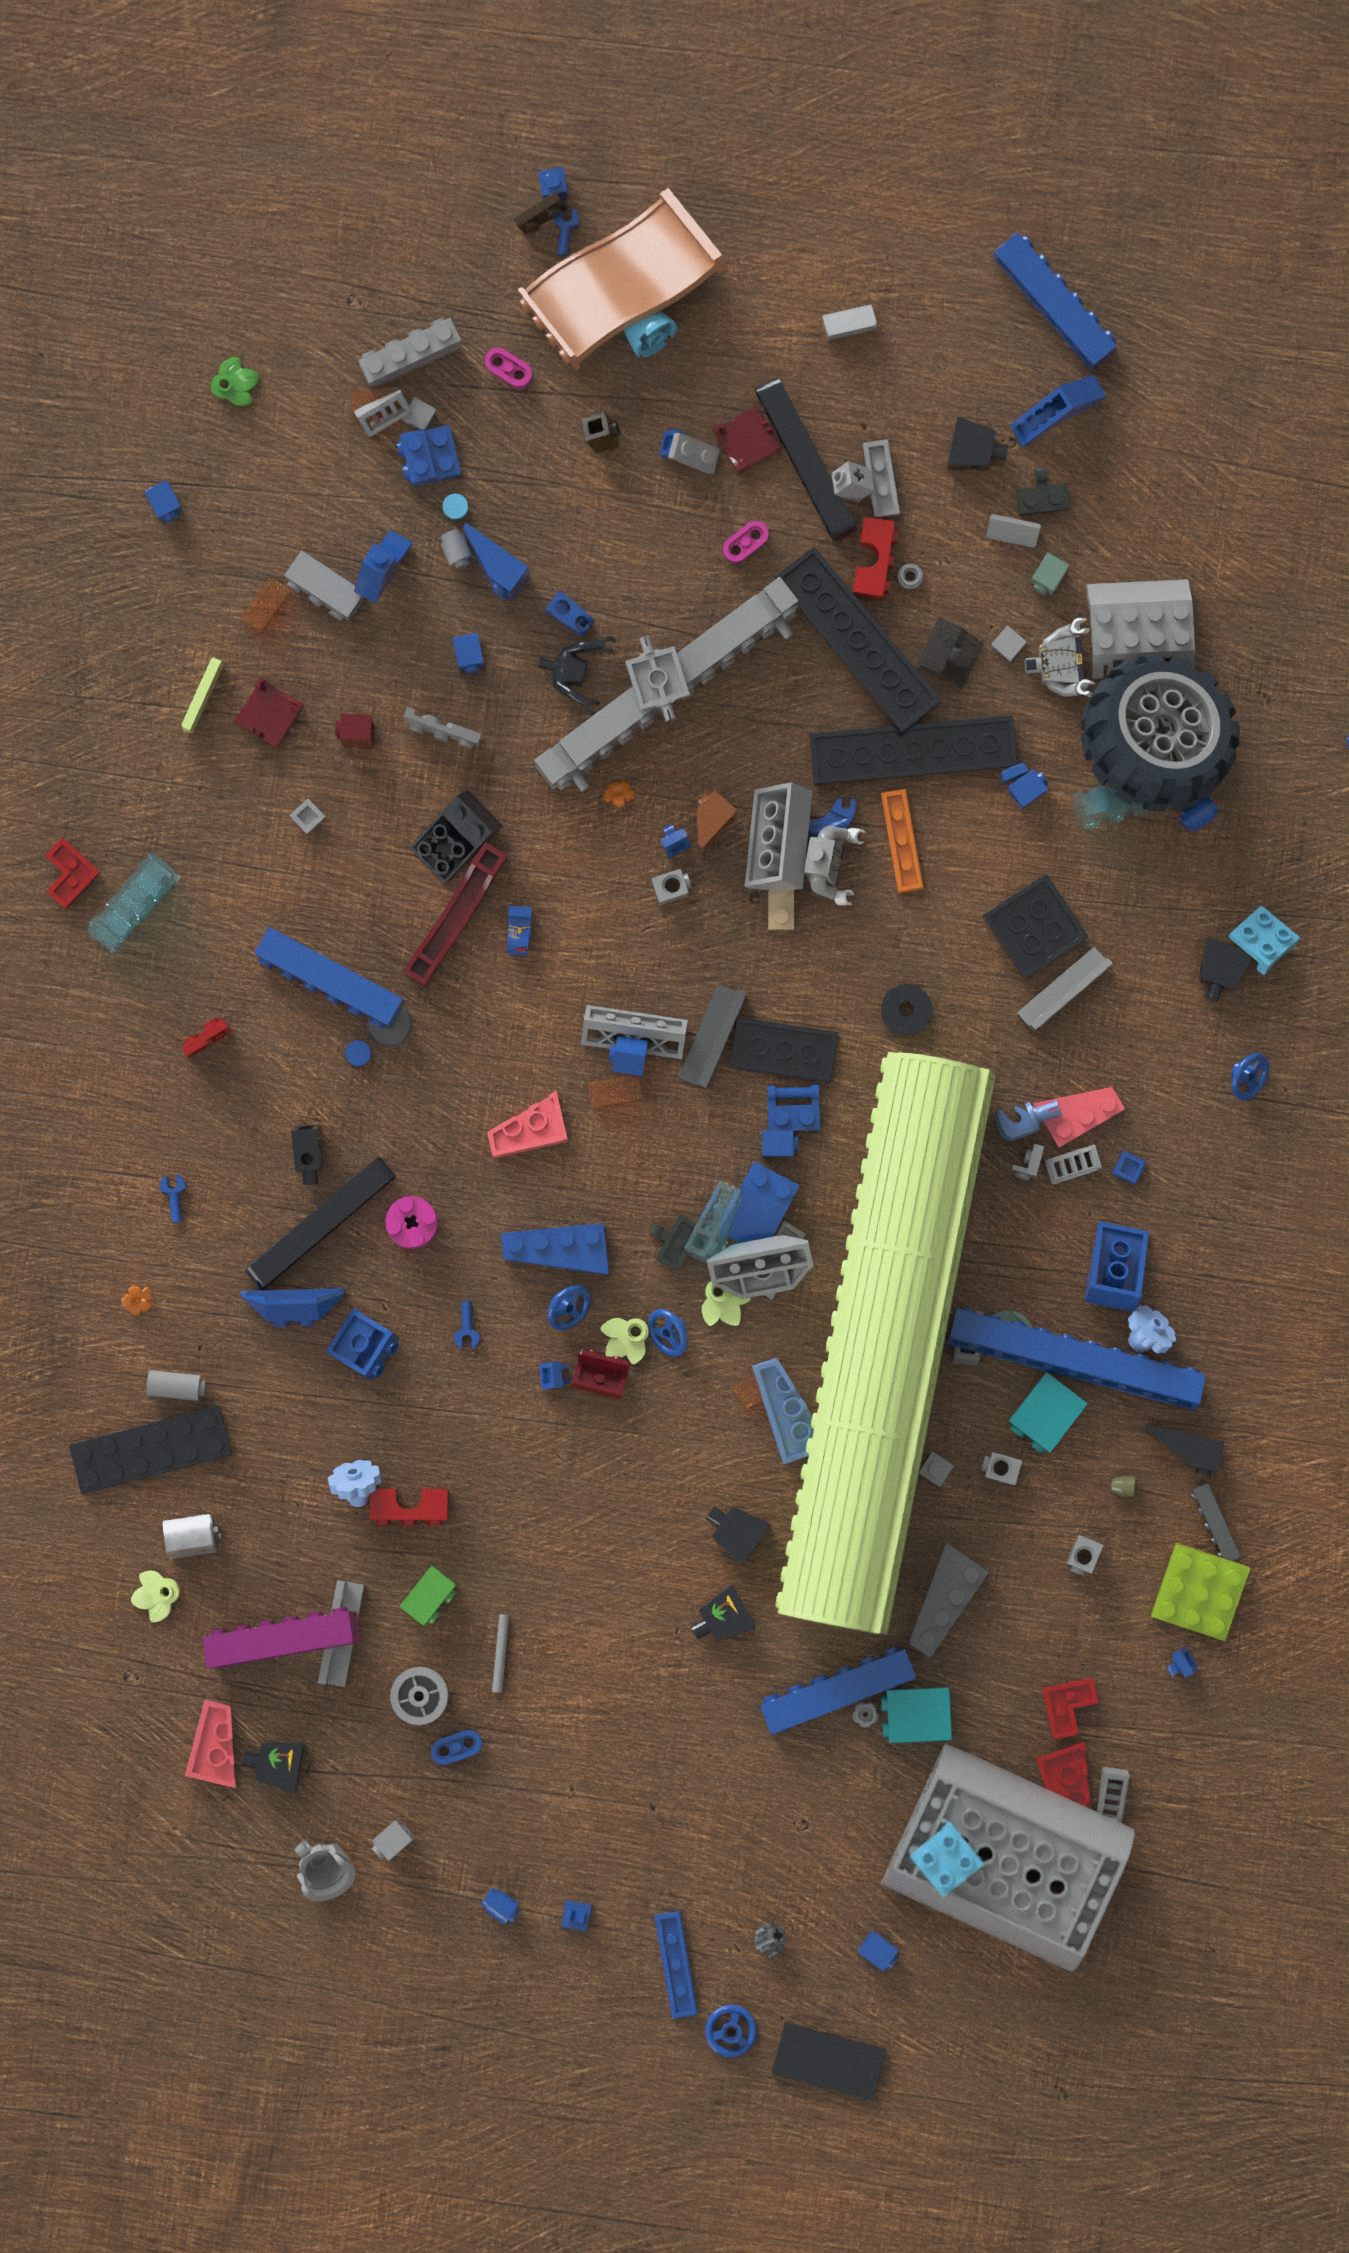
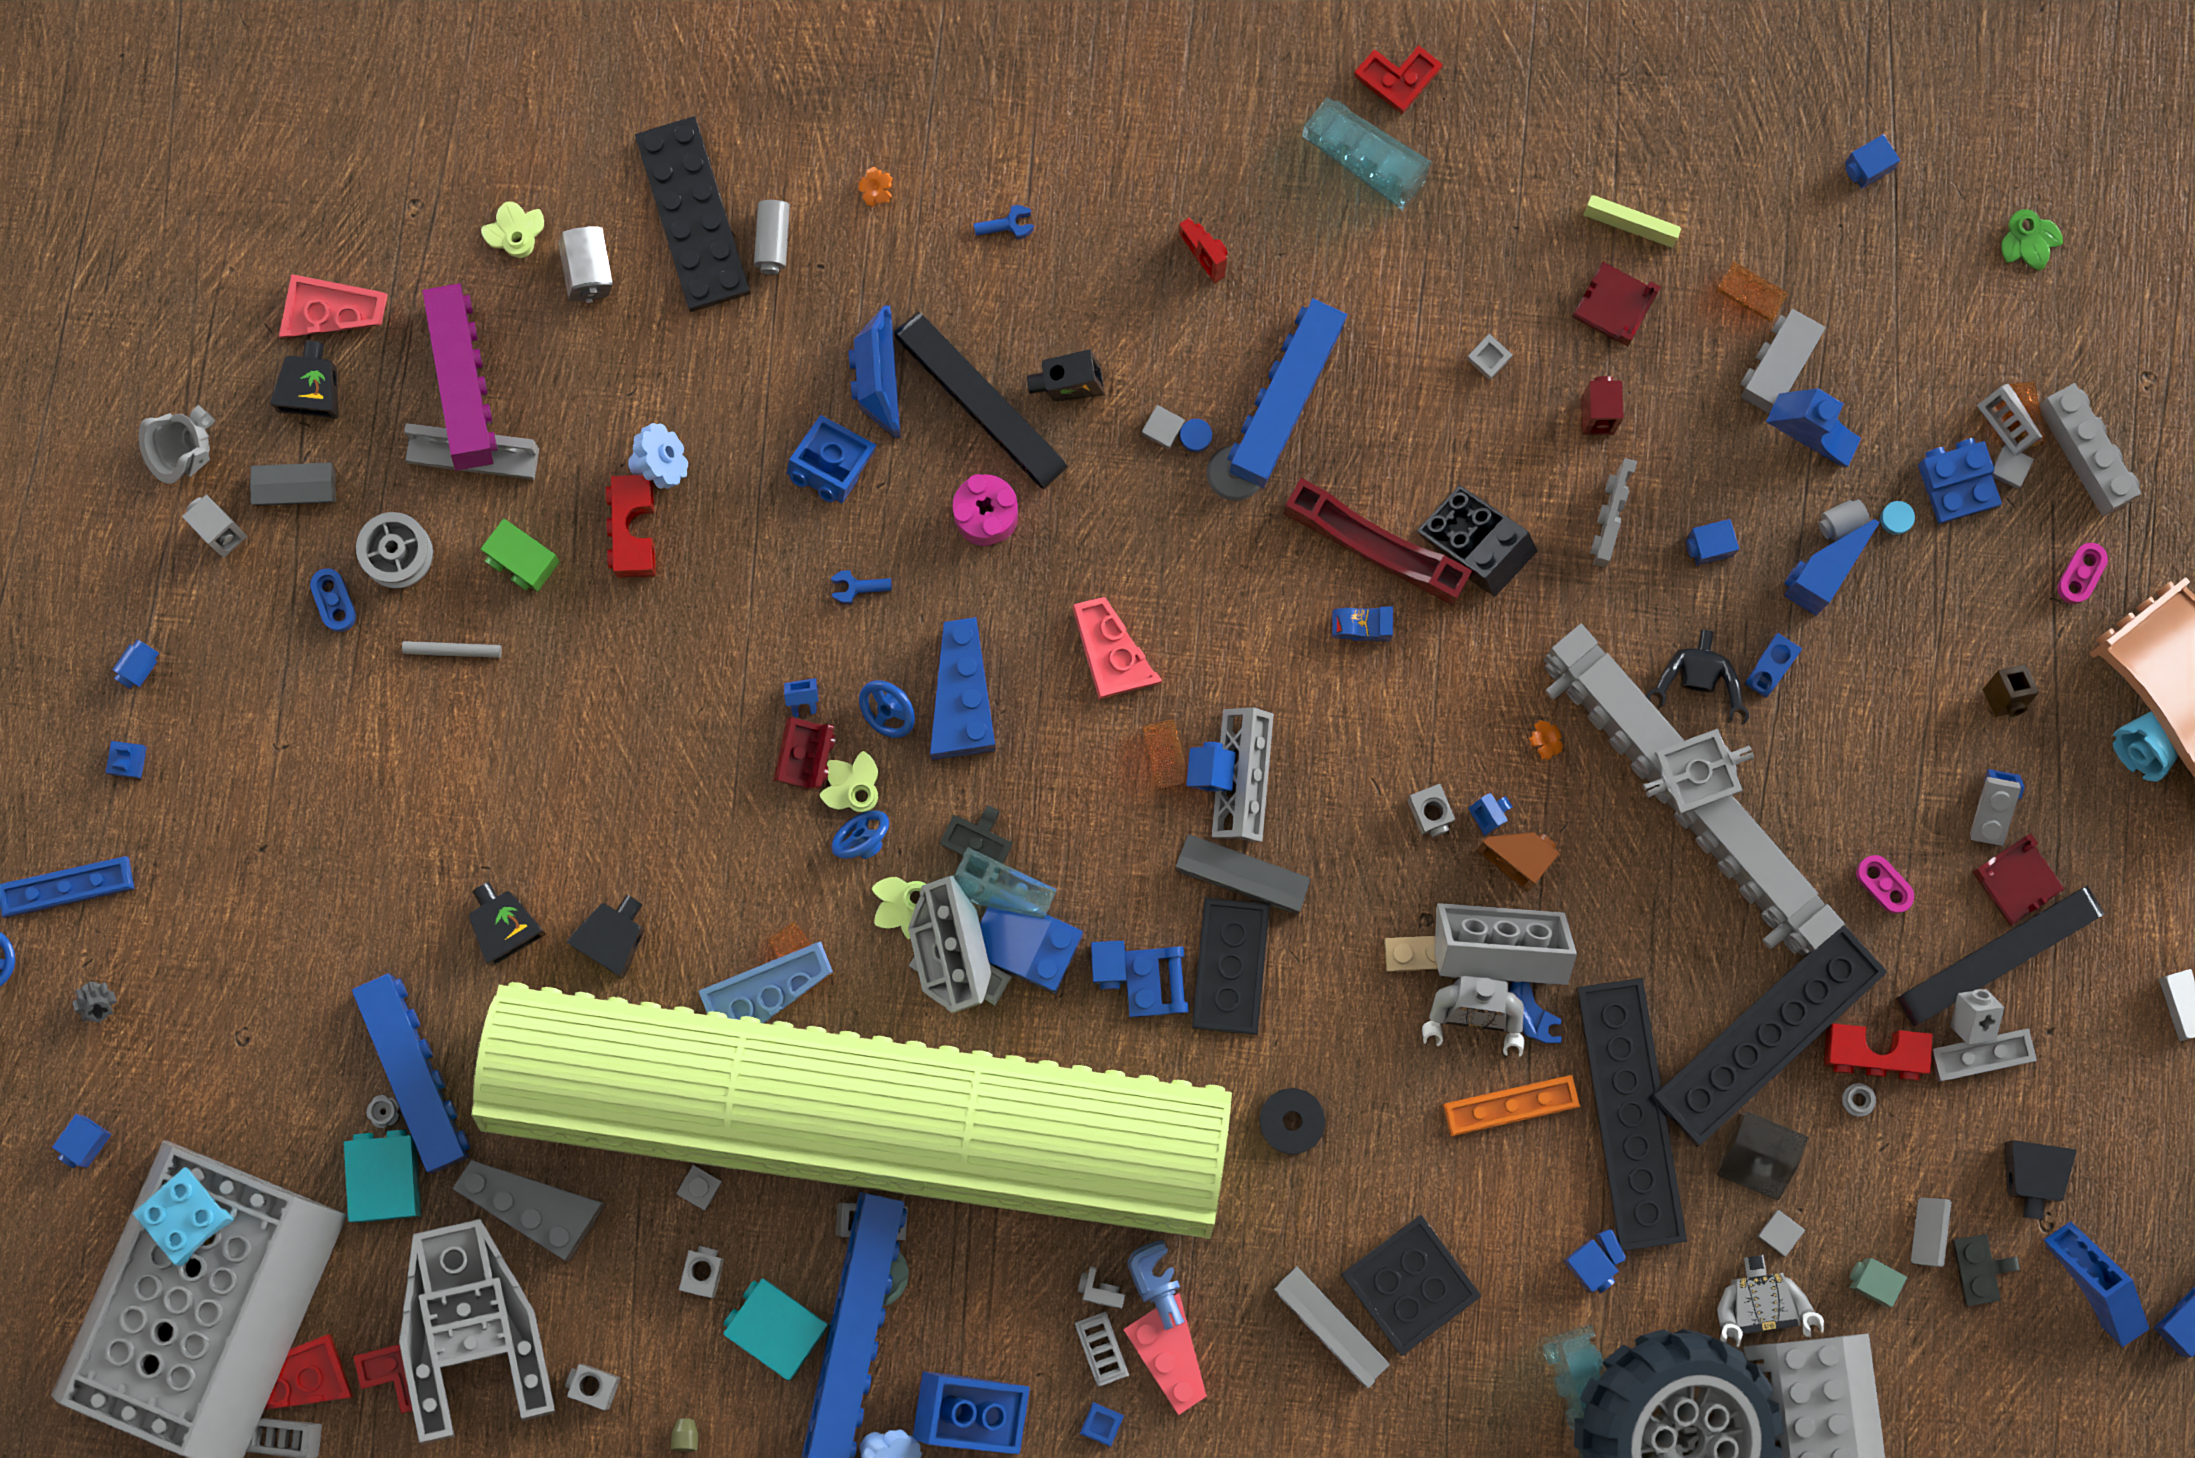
camera: 85 degrees right, 5 degrees down
none -> dark grey piece [250,462,336,506]
none -> light grey wedge [399,1219,555,1445]
none -> light grey tile [1141,405,1185,450]

